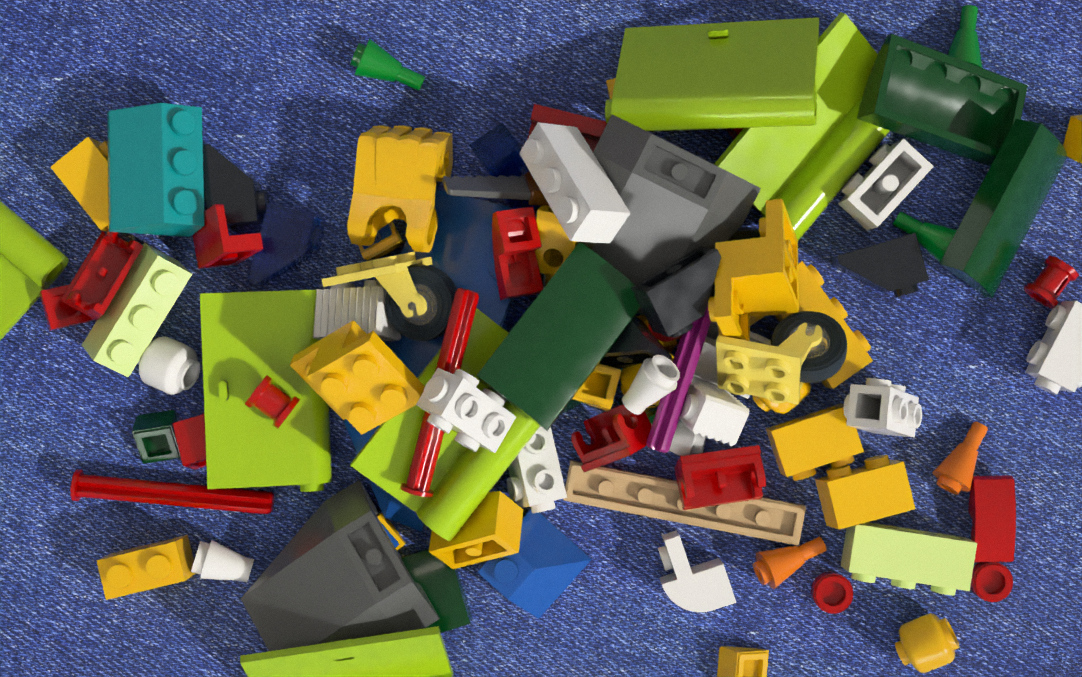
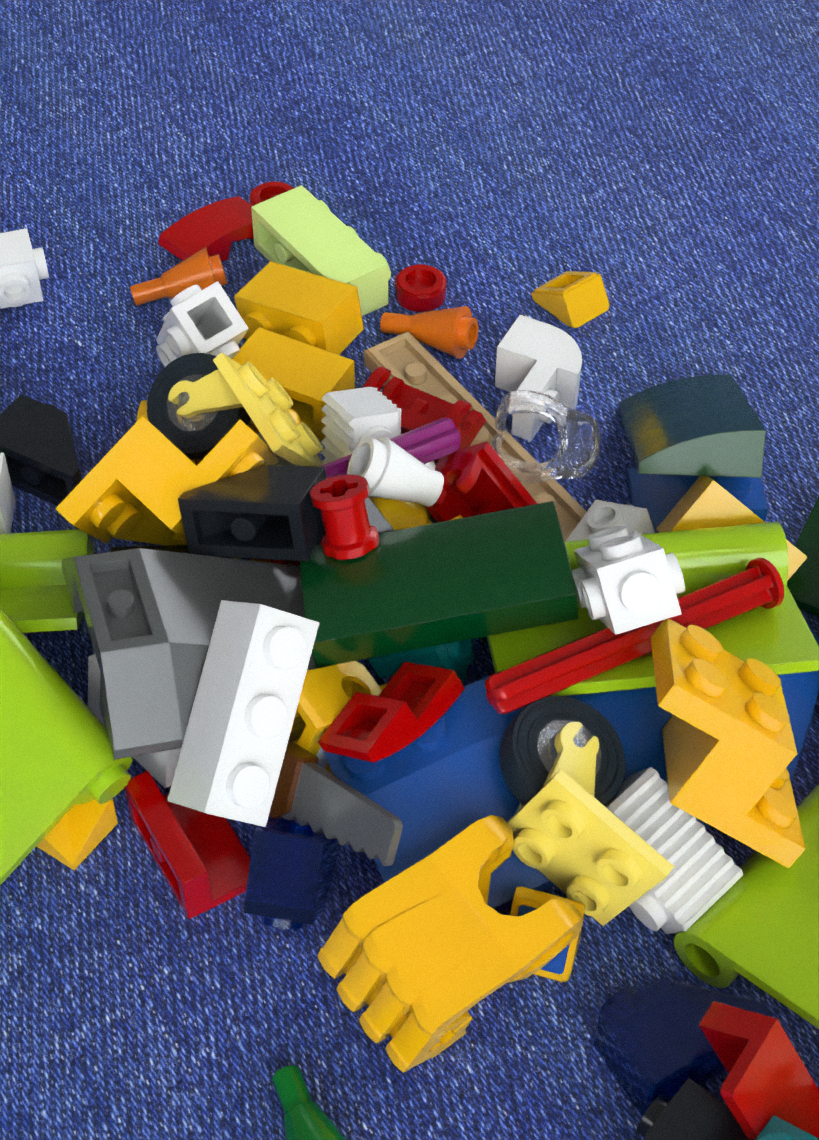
camera: 135 degrees left, 40 degrees down
yellow head [895,613,960,673] -> none
none -> red bush [310,474,380,560]
none -> clear piece [491,390,601,483]
none -> slope [619,374,766,478]

